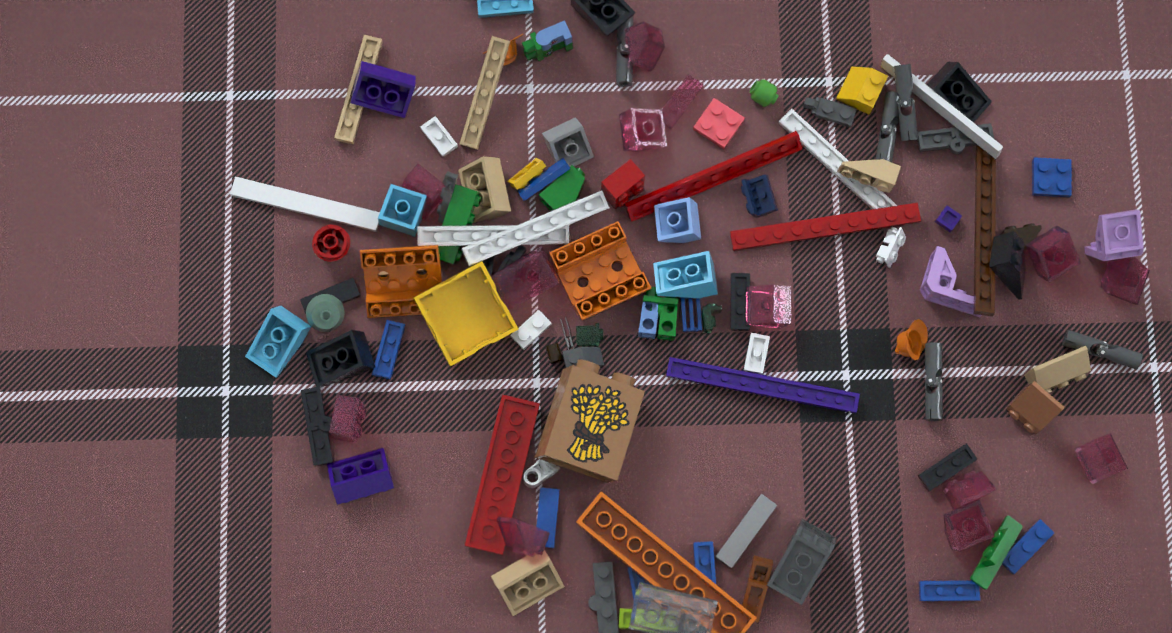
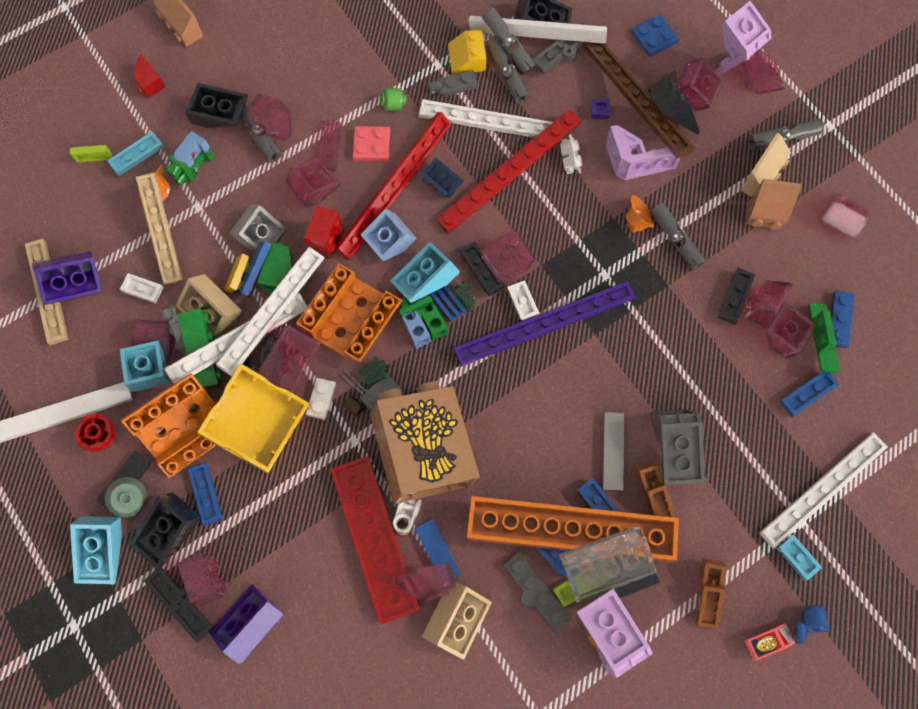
camera: 30 degrees left, 5 degrees down
tan slope [837,159,901,193] -> none

